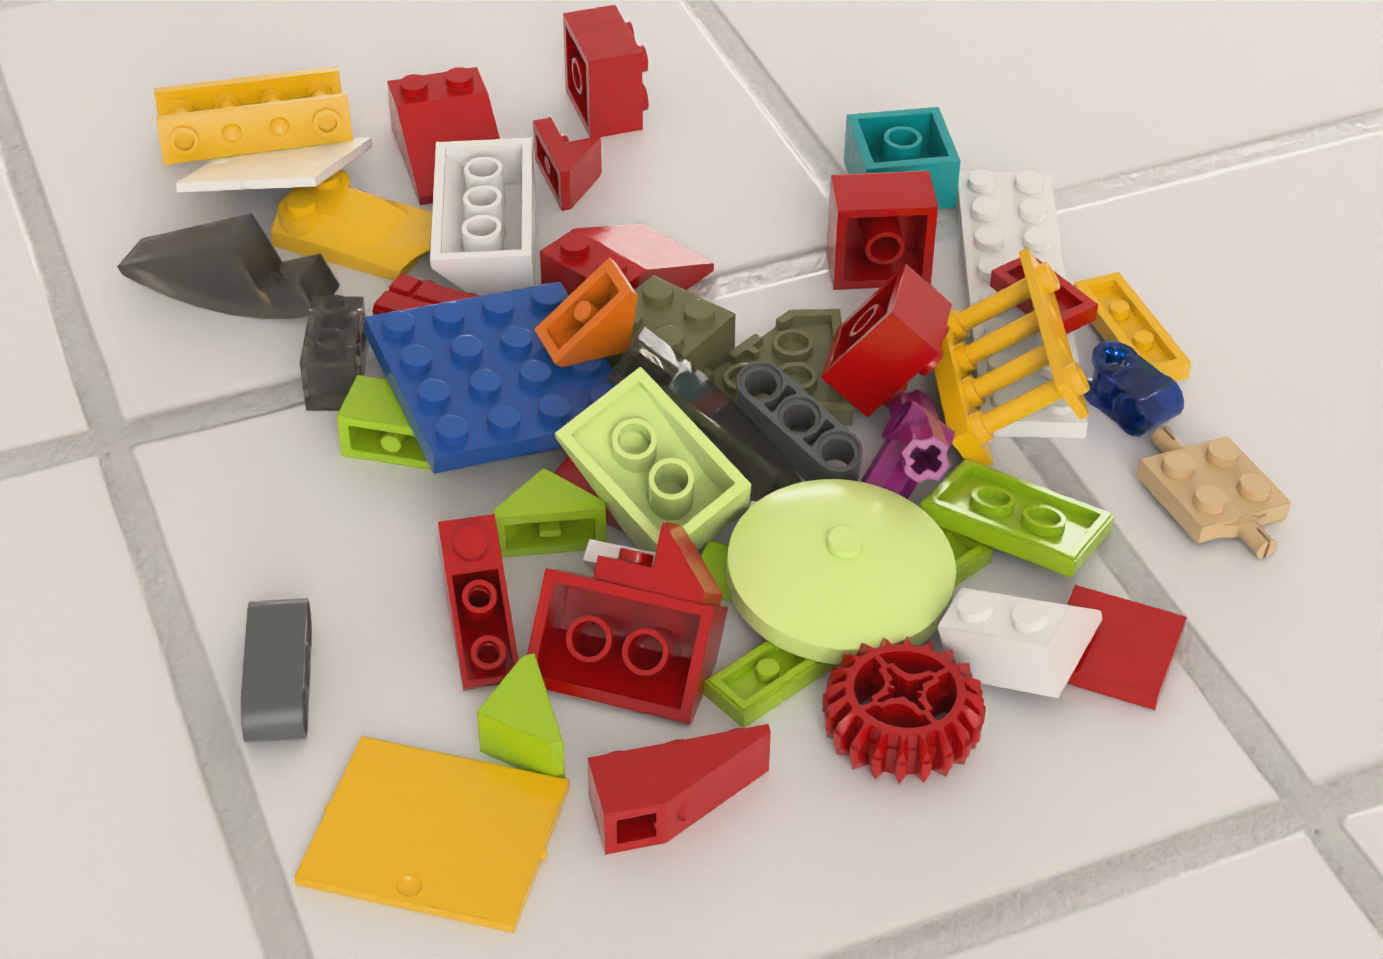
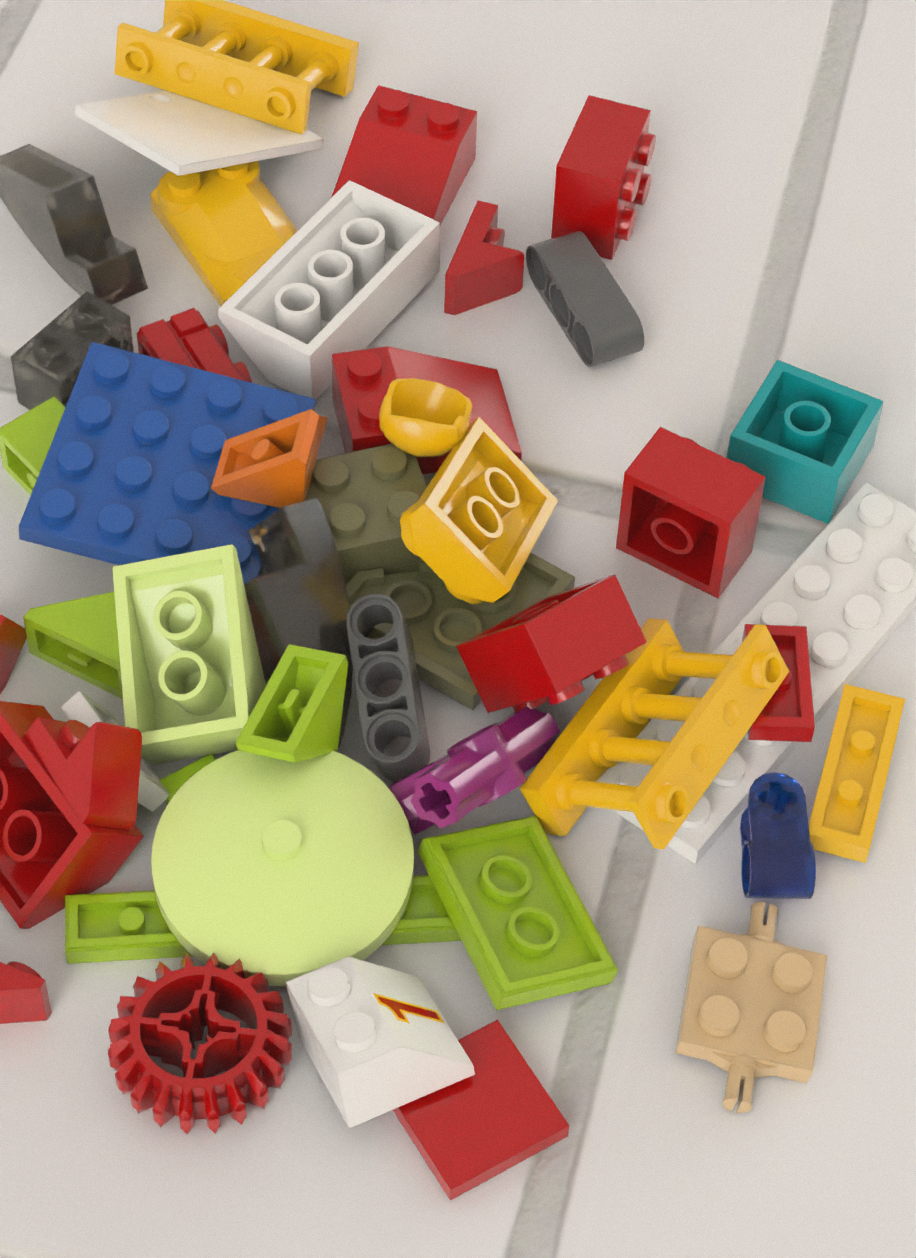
camera: 35 degrees right, 10 degrees up
none -> lime slope [235,644,348,763]
none -> yellow hair [379,378,472,457]
none -> yellow slope [400,417,558,604]
none -> dark grey beam [526,231,644,367]

